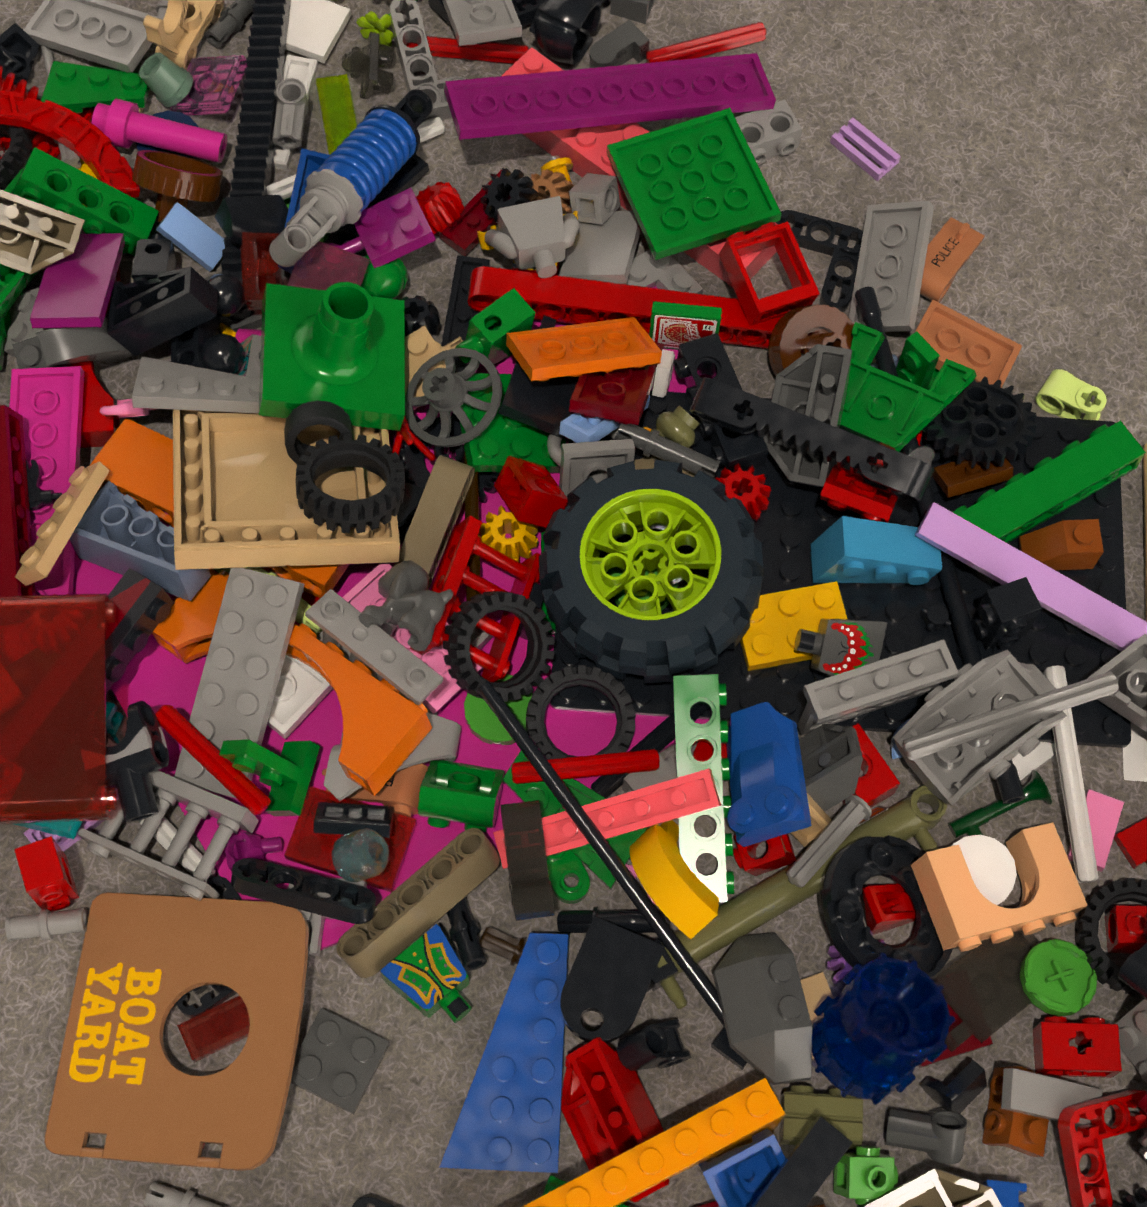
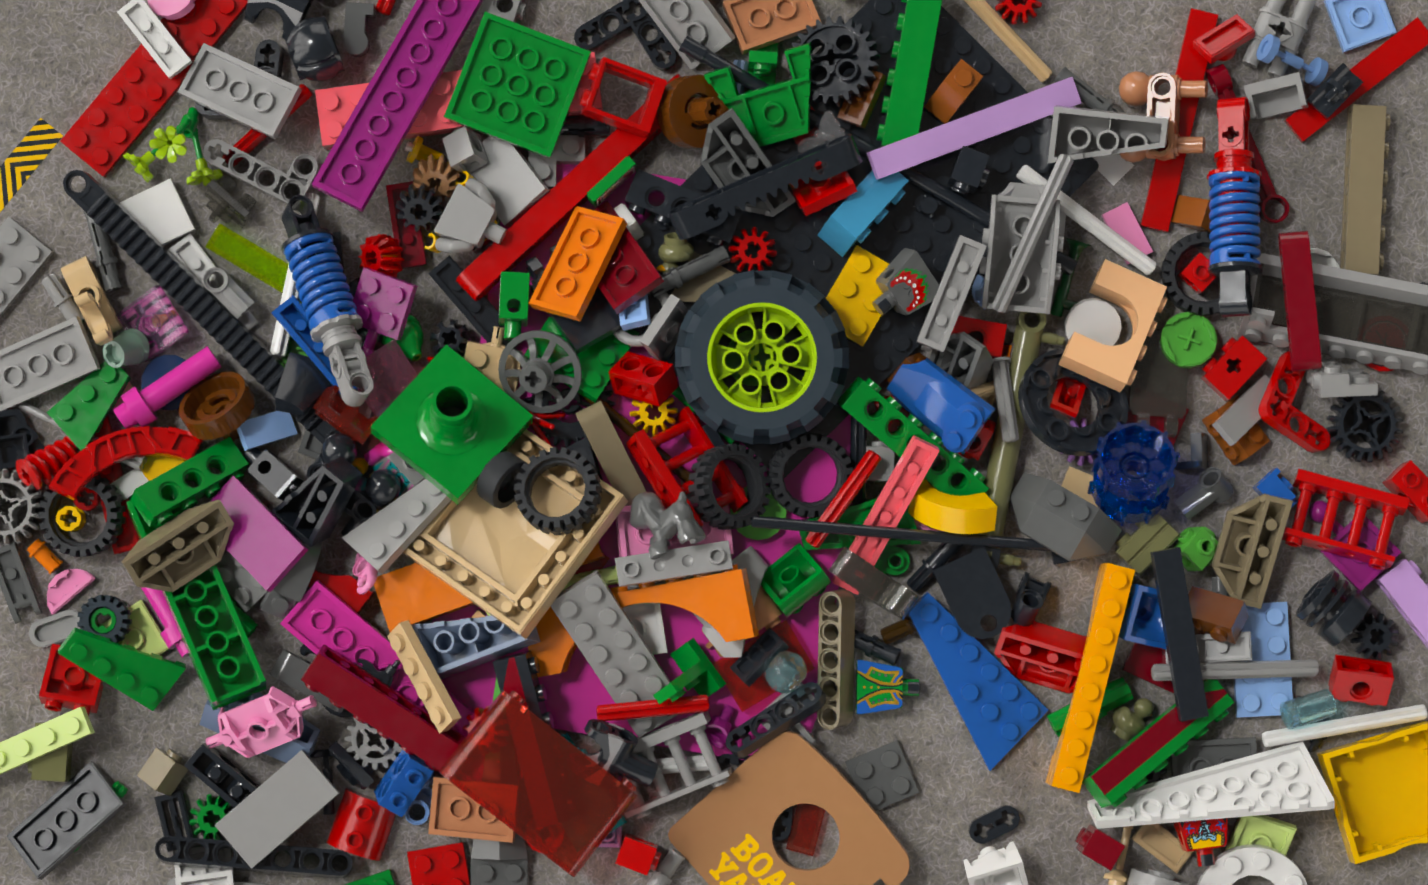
camera: 45 degrees left, 20 degrees up
none -> black pin [560,115,610,137]

